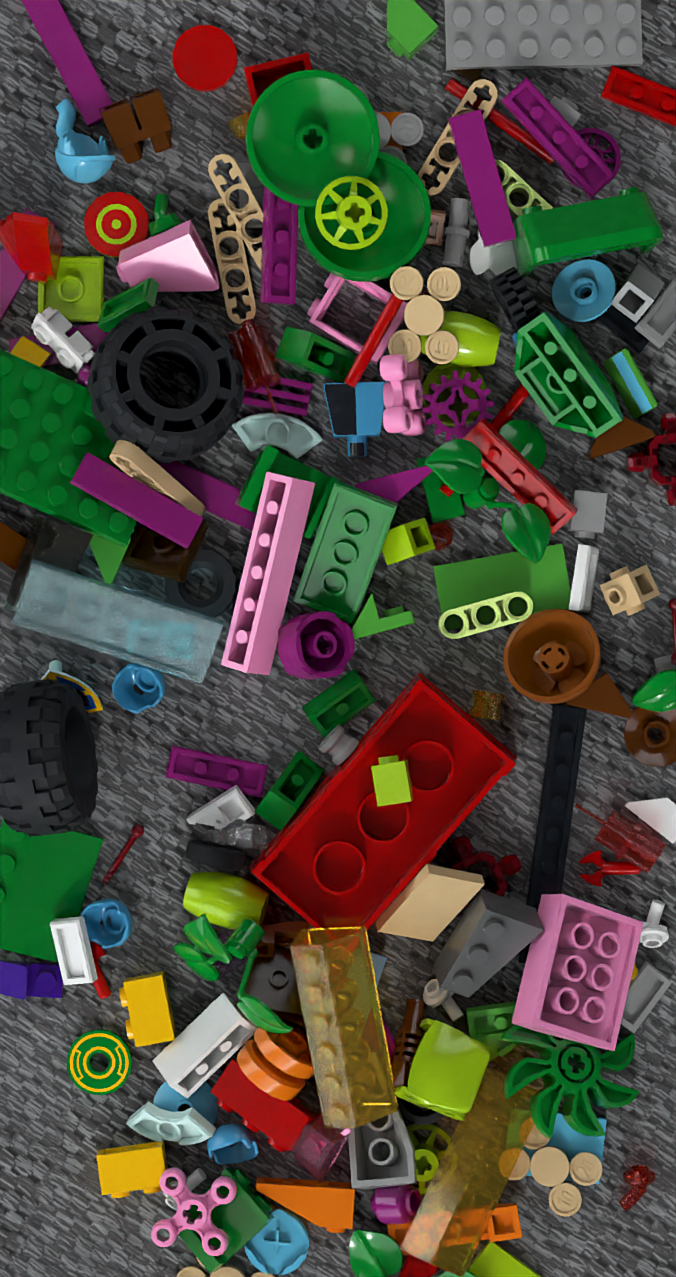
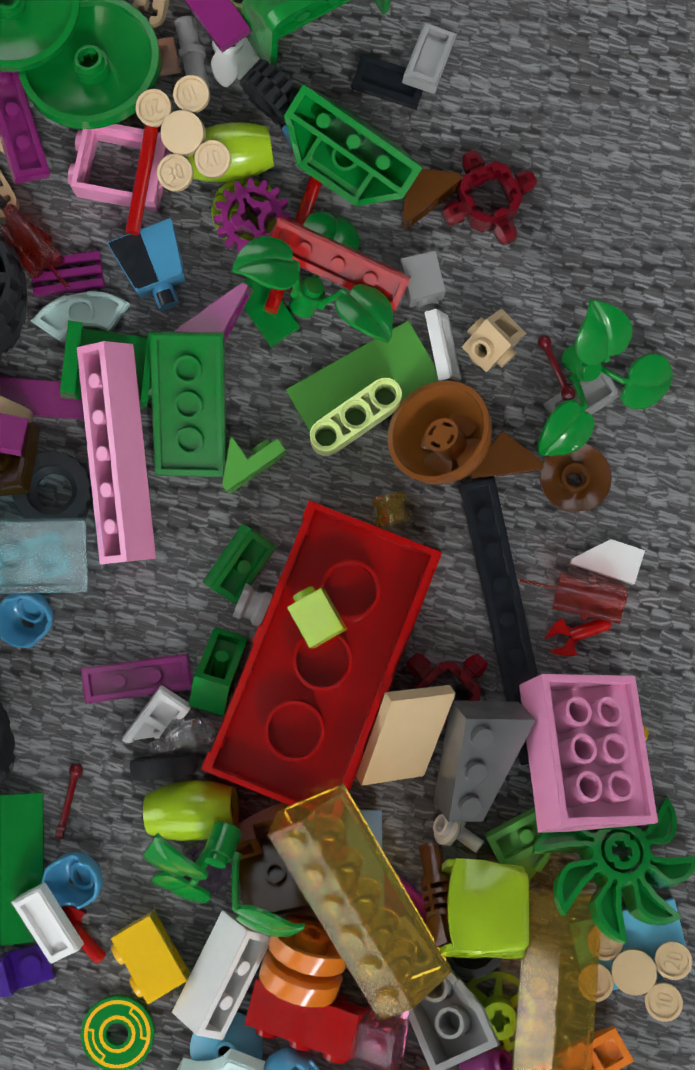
camera: 20 degrees left, 5 degrees down
green slope [275,326,356,383] -> none
magenta brick [278,611,355,680] -> none
lime wheel [315,176,388,250] -> none
bright pink gear [380,354,426,436] -> none
lime brick [382,518,436,566] -> none
clear red hinge [429,523,453,551] -> none
medium azure dish [552,259,616,322] -> none
bright green slope [603,348,658,419] -> none
light grey brick [611,263,665,323] -> none
light grey tile [621,961,673,1033] -> none
white plate [639,899,669,948] -> none

